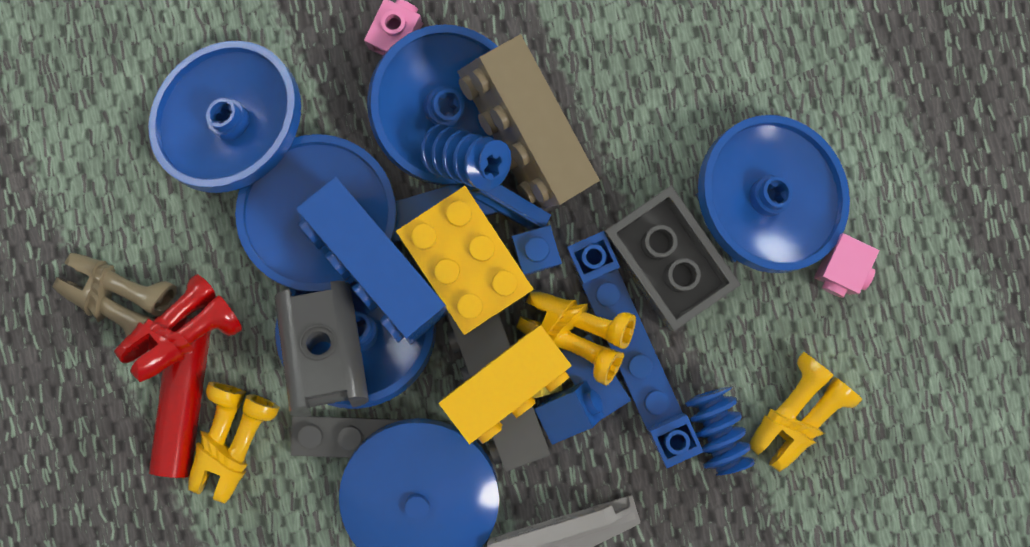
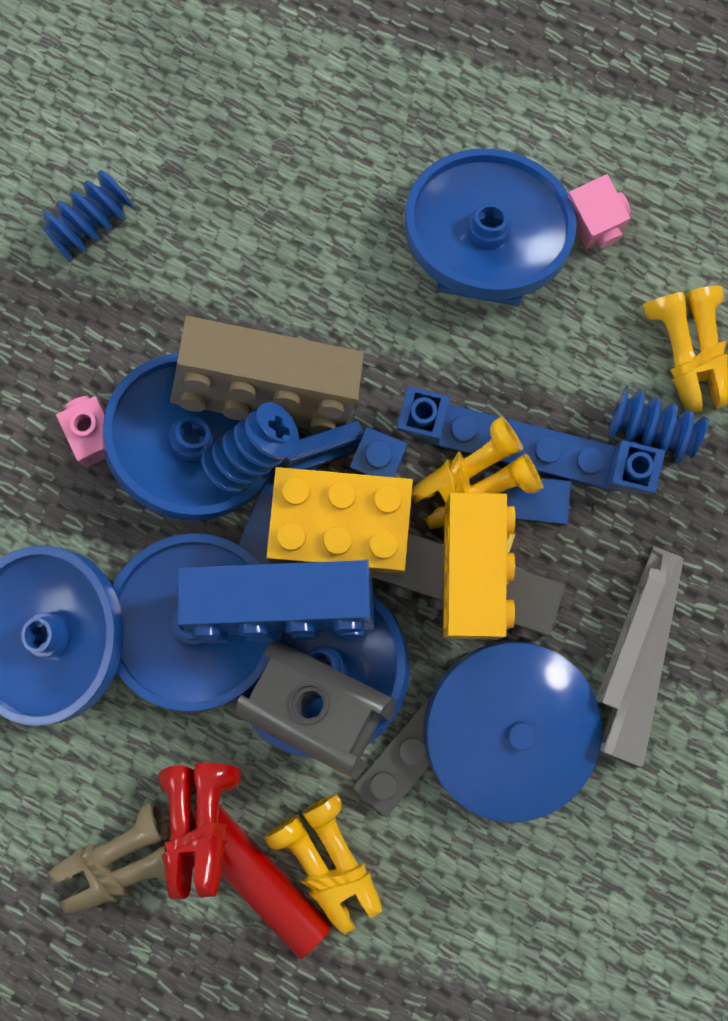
camera: 50 degrees left, 5 degrees down
blue brick [534,380,604,445] -> none
dark grey brick [604,185,741,331] -> none

